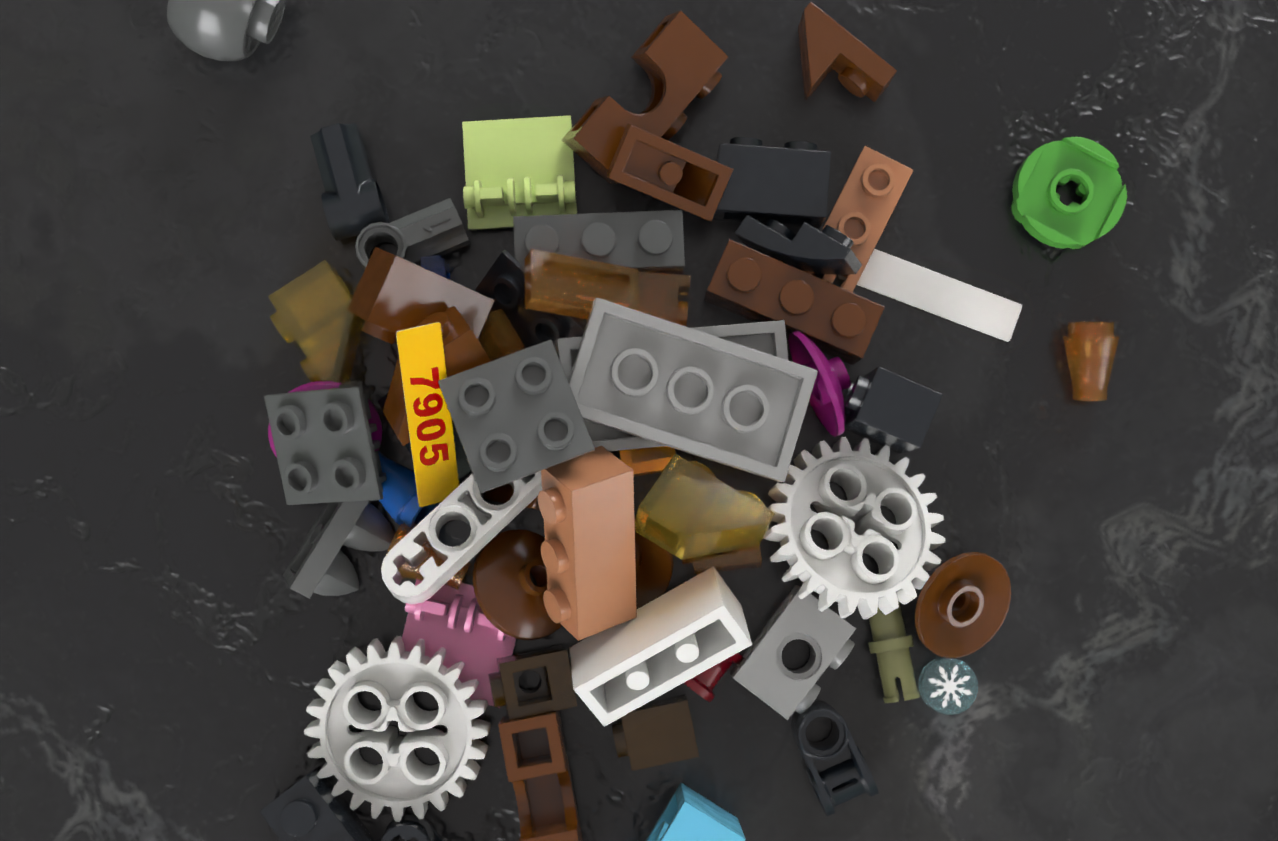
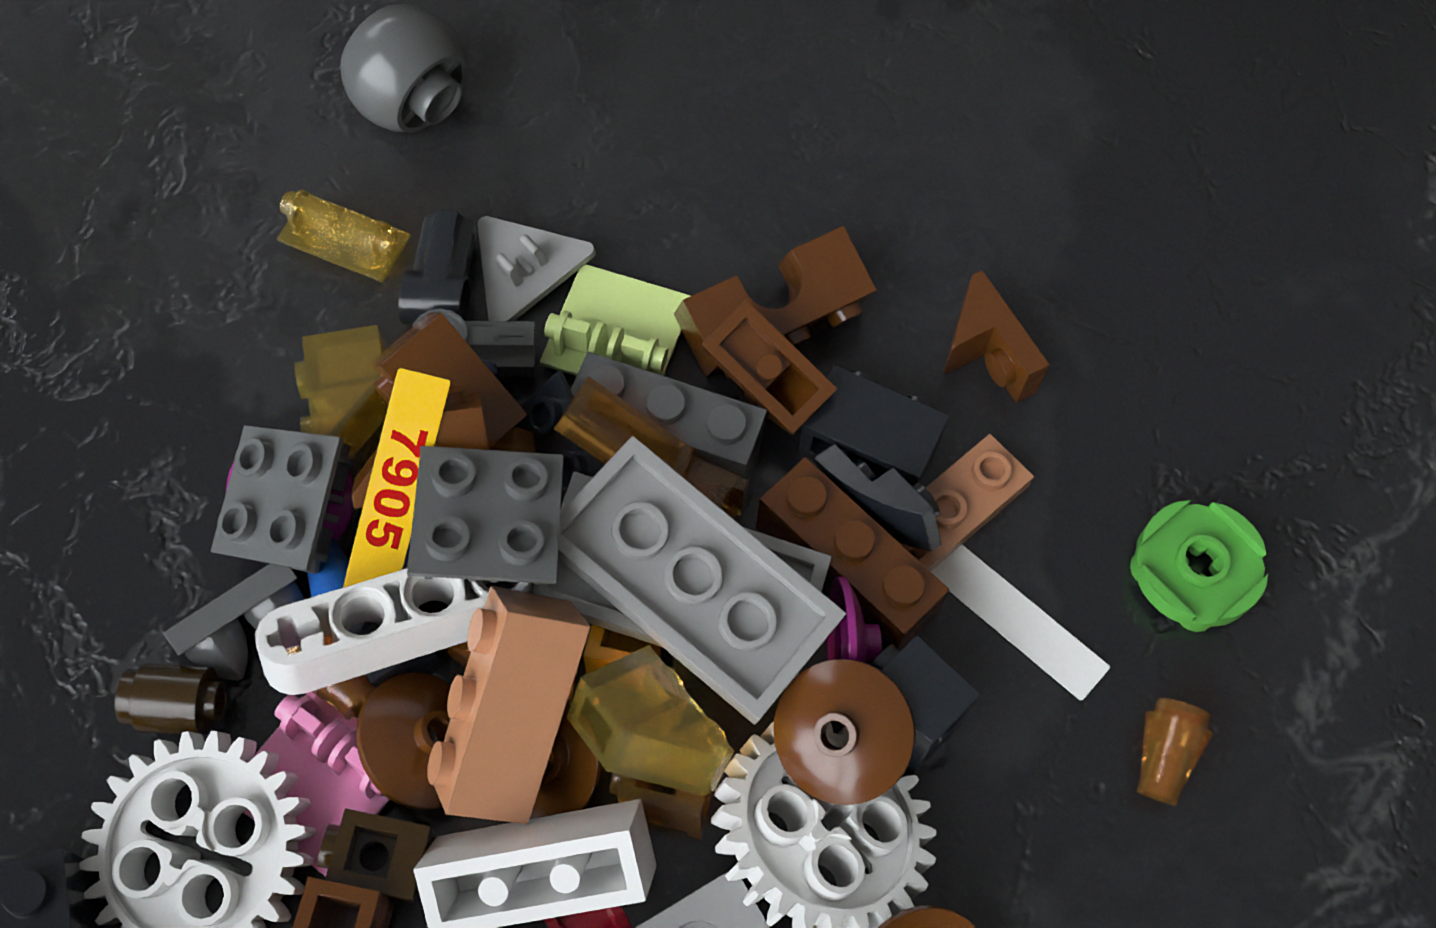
camera: 25 degrees right, 20 degrees down
none -> dark brown brick [115,663,228,736]
none -> clear yellow hinge [277,189,411,283]
none -> light grey piece [477,216,596,321]
none -> reddish brown dish [773,659,916,805]

